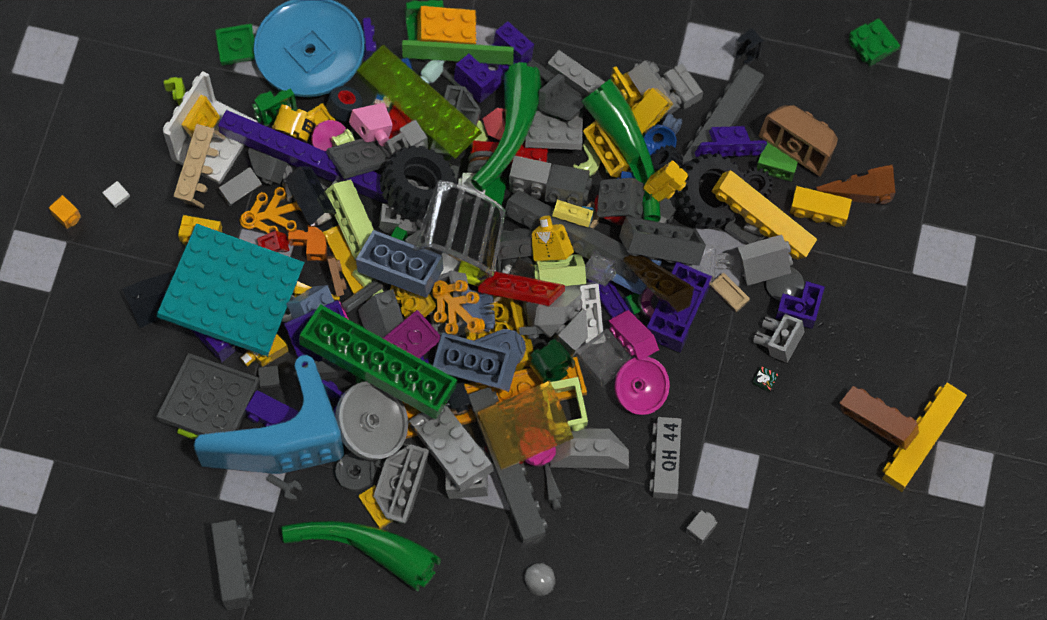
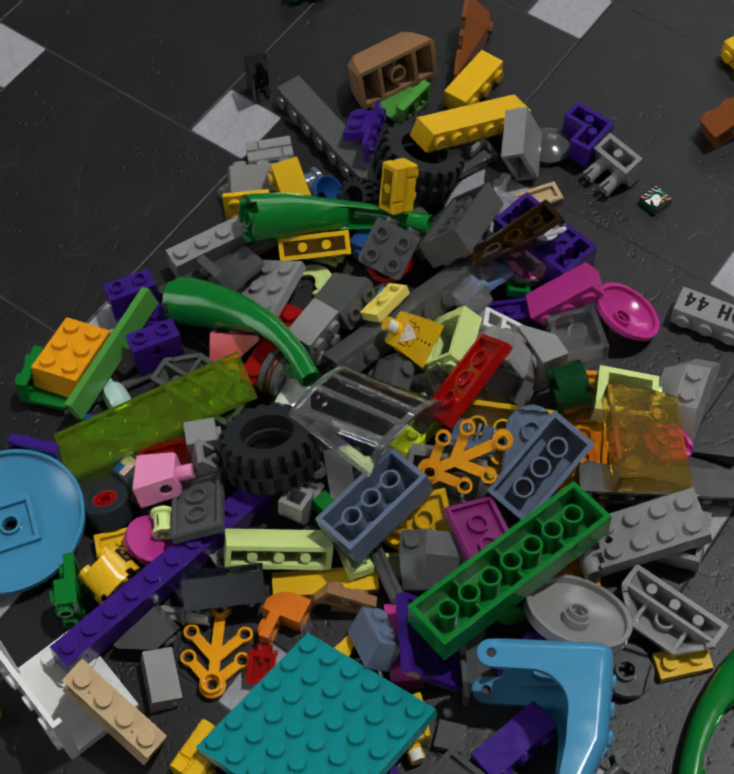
camera: 65 degrees left, 10 degrees down
yellow tile [181,95,220,138] -> none

